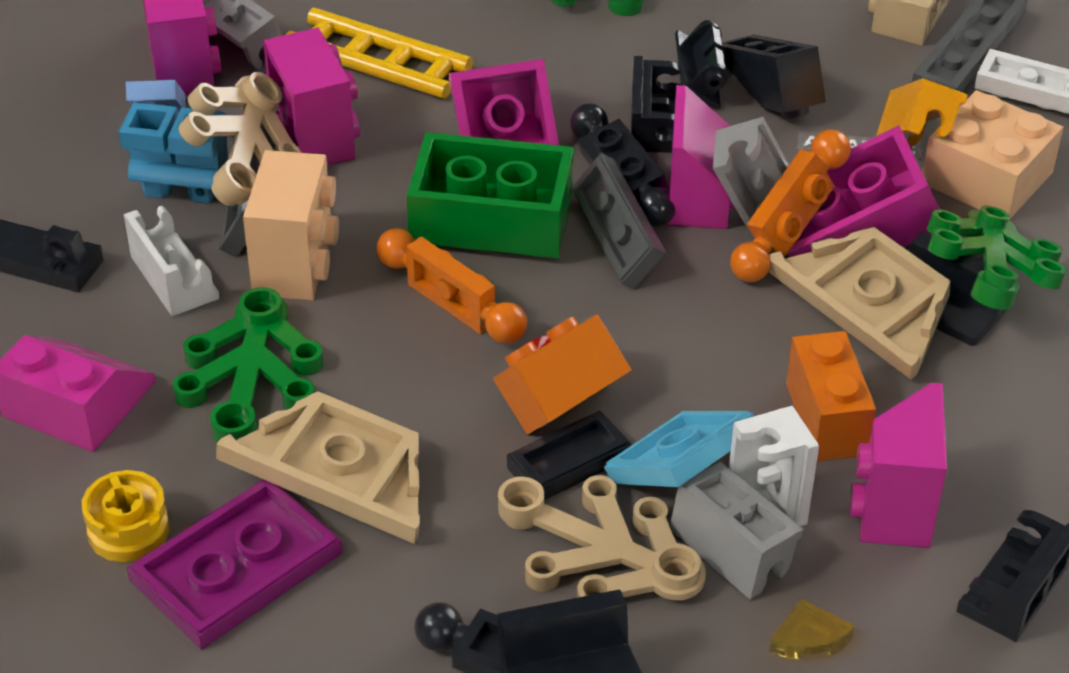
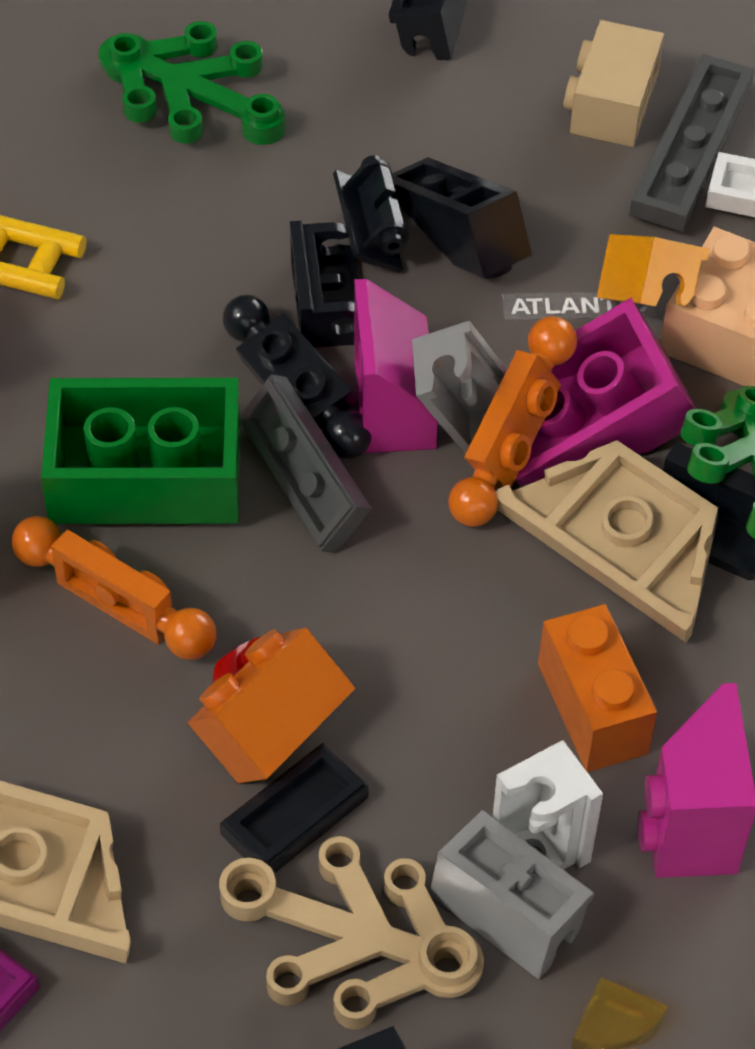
camera: 10 degrees left, 10 degrees up
dark pink slope [449,59,559,145] -> none
medium azure tile [604,411,754,487] -> none

